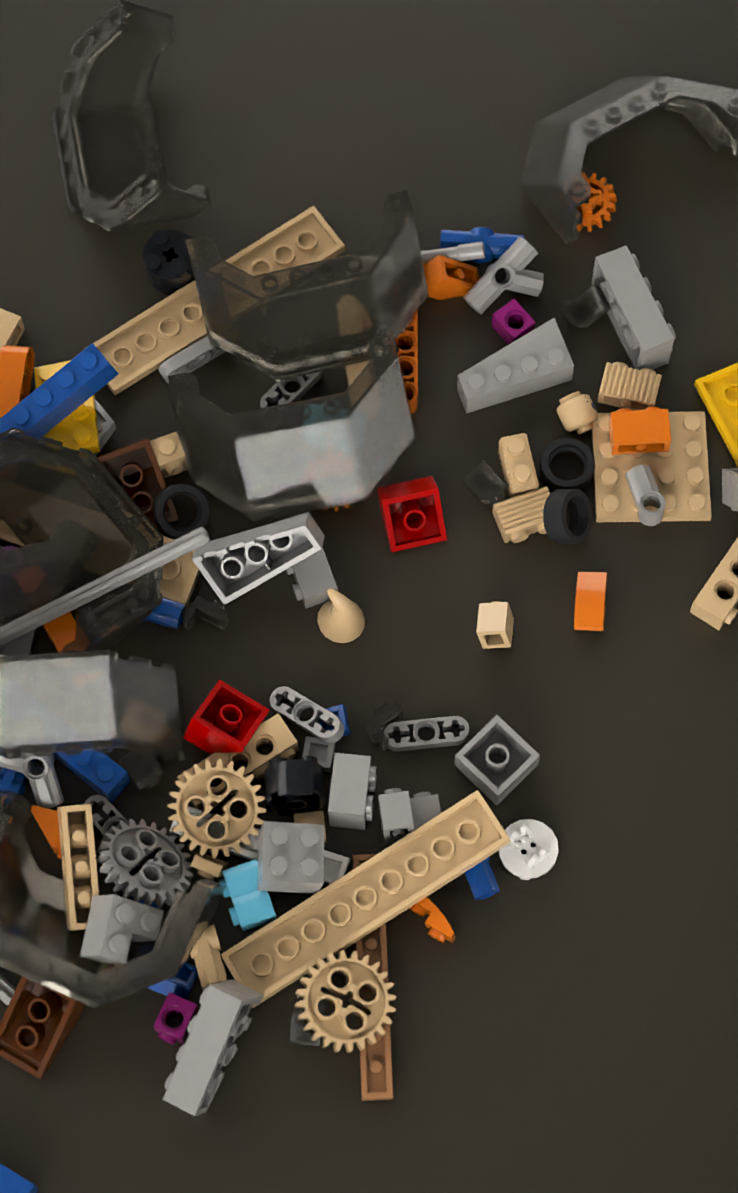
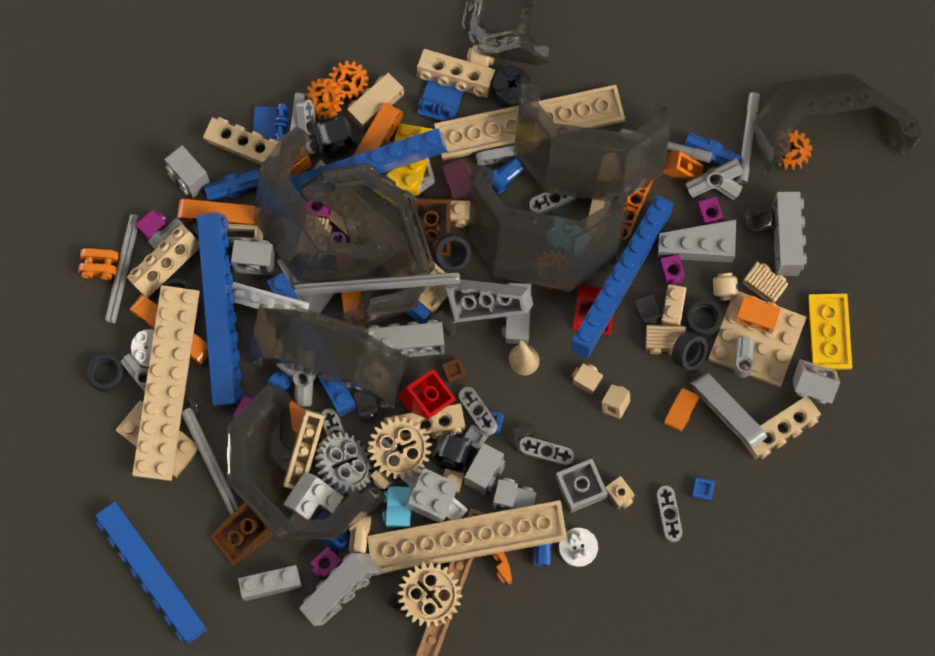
camera: 20 degrees right, 5 degrees up
none -> light grey brick [238,565,302,601]
none -> light grey brick [365,320,445,361]
none -> tan brick [416,49,495,98]
none -> blue hinge [417,80,464,122]
none -> clear pink brick [442,159,478,201]
none -> reddish brown plate [442,358,467,384]
none -> tan head [467,44,495,67]
none -> blue piece [485,157,524,194]
none -> blue brick [570,195,674,360]
none -> tan brick [571,364,603,395]
none -> tan brick [605,476,635,509]
none -> light grey beam [656,486,682,543]
none -> magenta brick [659,254,685,286]
none -> light grey beam [690,372,767,449]
none -> blue plate [692,477,715,502]
none -> light grey piece [736,92,760,184]

